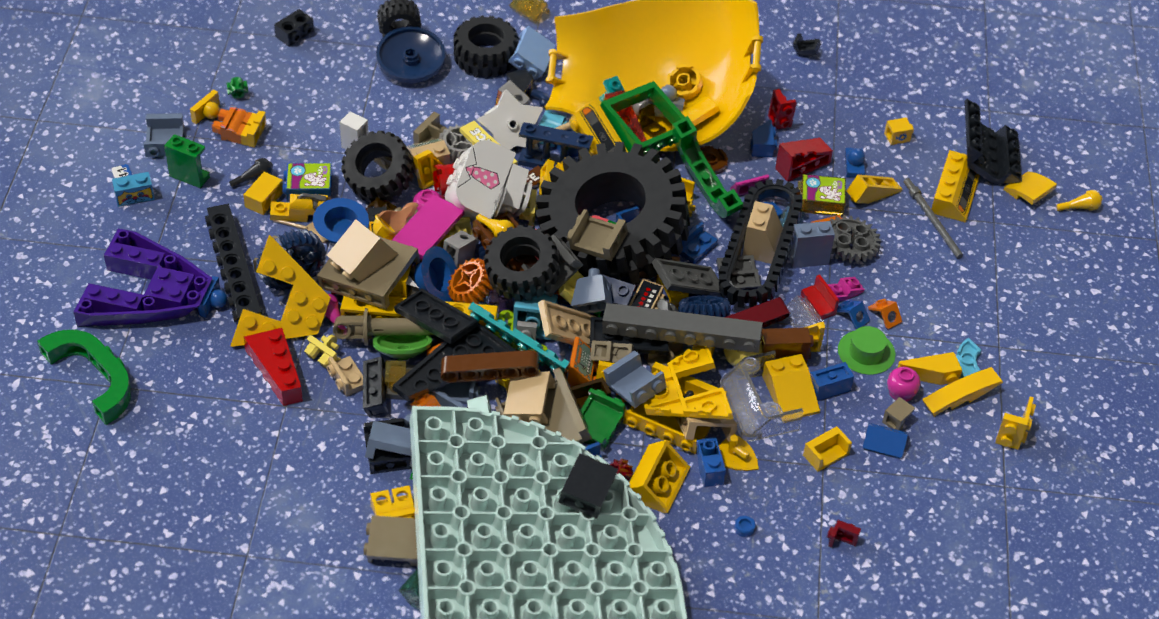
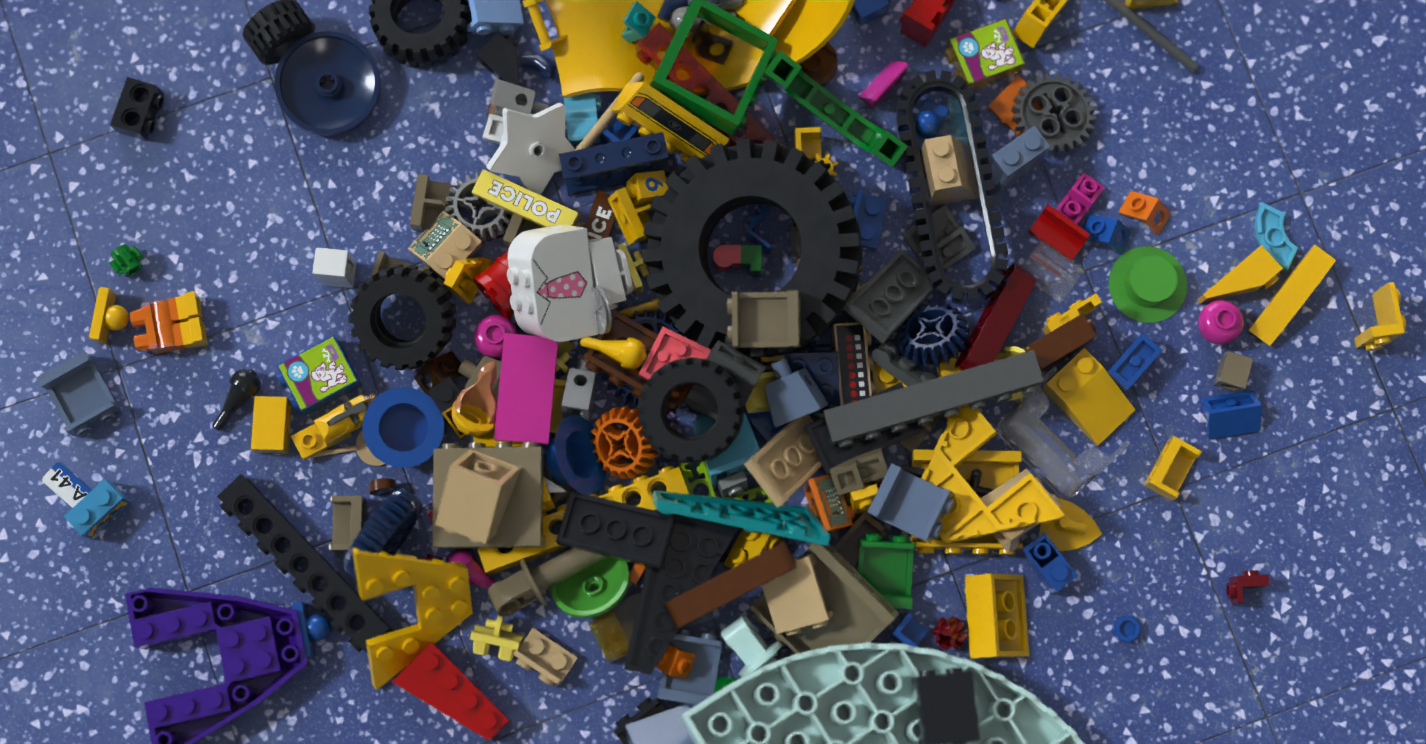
camera: 25 degrees left, 30 degrees up
green panel [164,135,210,189] -> none
black container [363,356,388,417] -> none

